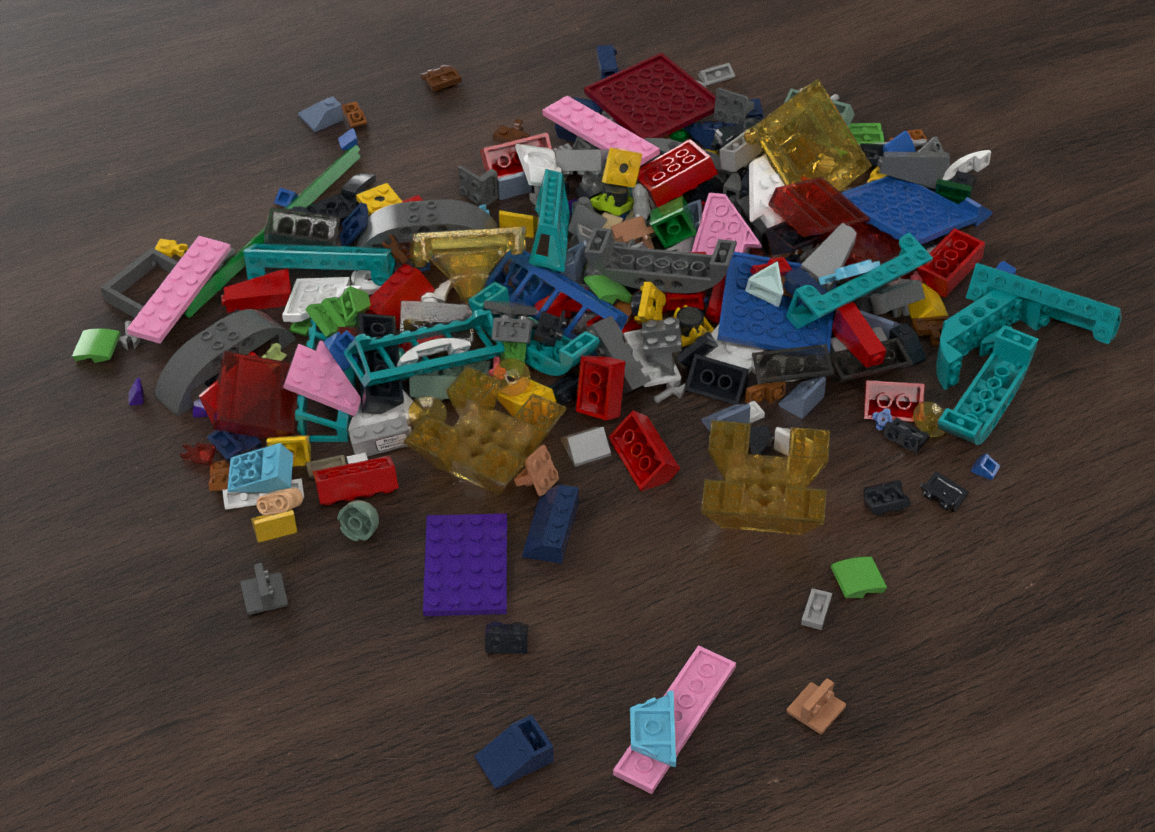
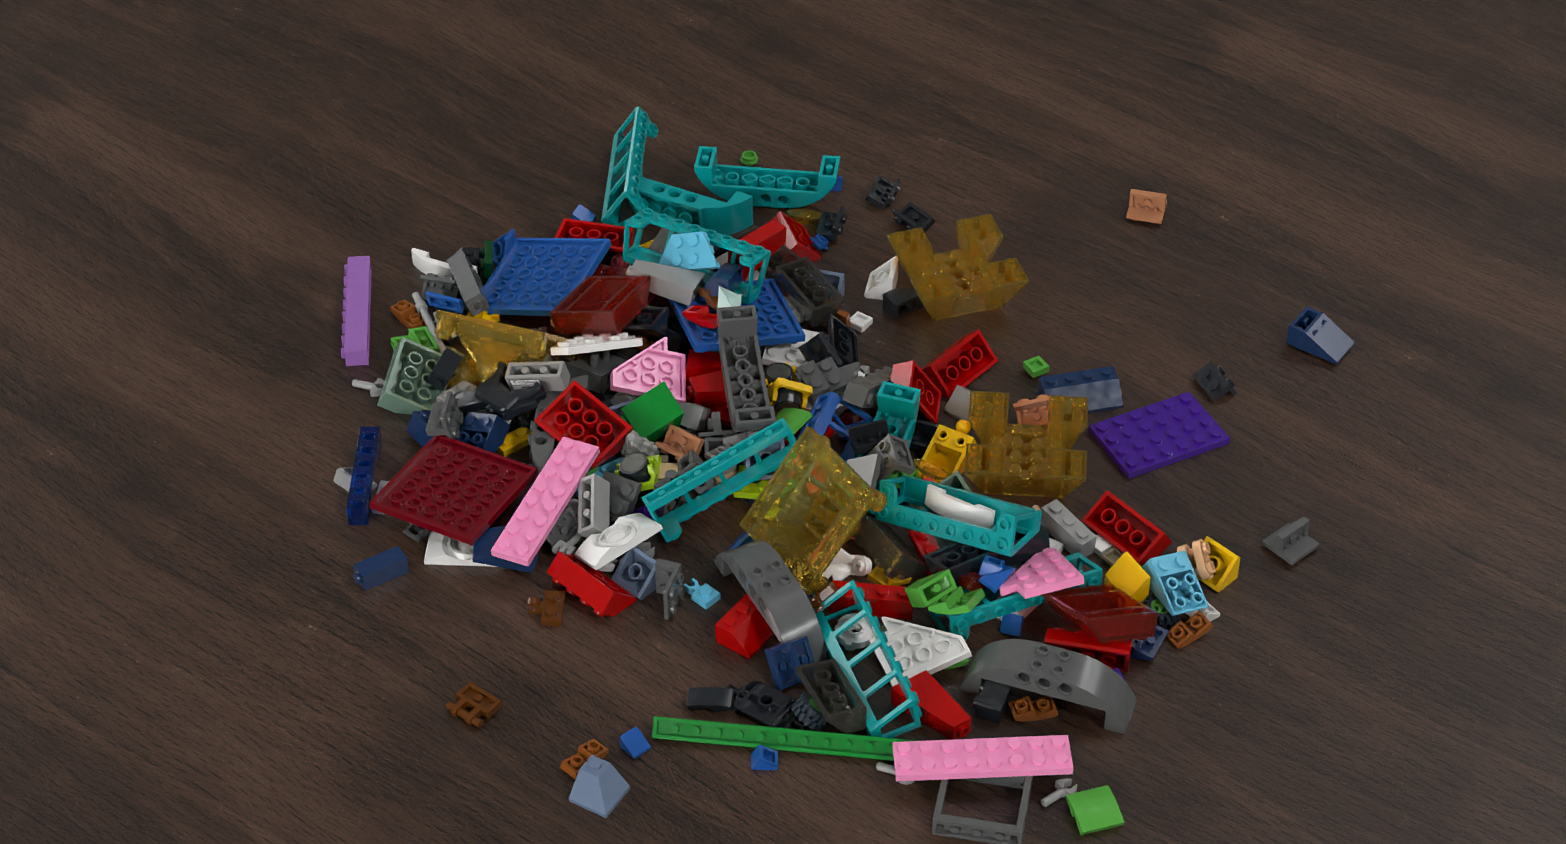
camera: 115 degrees left, 5 degrees down
dark purple slope [129,378,144,405] -> none
yellow plate [155,239,188,258] -> none
clear red plate [180,443,216,465] -> none
sand green cylinder [337,500,379,541] -> none
yellow piece [356,183,402,216] -> none
yellow slope [499,210,539,238] -> none
yellow piece [602,147,643,188] -> none
bright pink plate [613,645,736,794] -> none
medium azure wing [630,691,676,767] -> none
sand blue slope [701,404,751,440] -> none
light grey plate [801,588,832,630] -> none
bright green slope [831,557,887,598] -> none
none -> medium lavender brick [341,256,372,366]
none -> clear blue arch [346,426,382,525]
none -> bright green plate [740,151,758,166]
none -> bright green plate [1023,356,1049,378]

